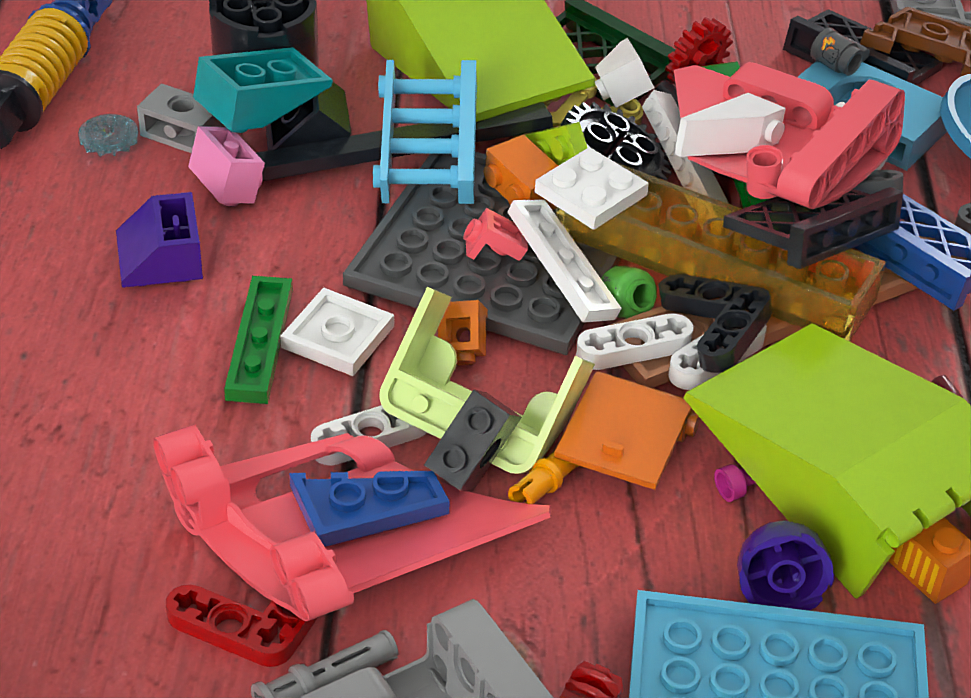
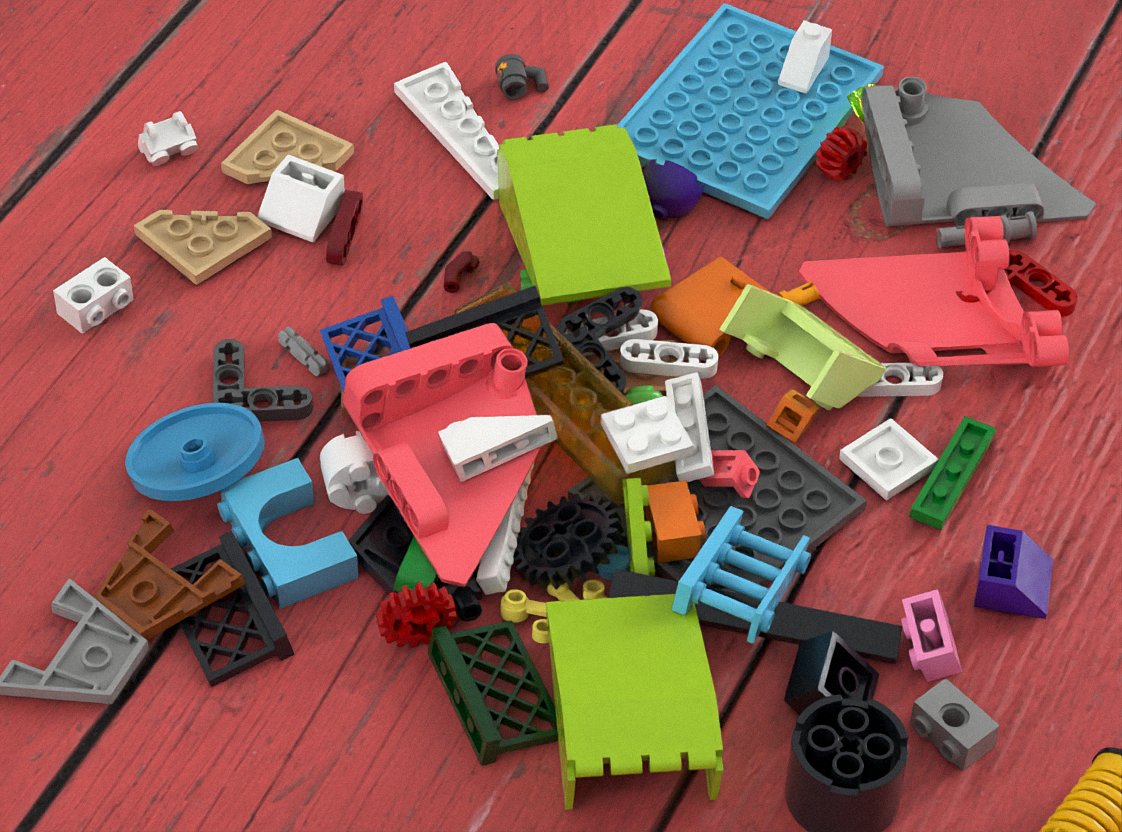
camera: 155 degrees left, 5 degrees up
clear light blue gear [78,114,138,157] -> none
teal slope [193,47,333,133] -> none
blue wing [289,471,450,547] -> none
black brick [424,390,522,491] -> none
white slope [595,38,654,108] -> none
dark grey piece [811,27,870,76] -> none

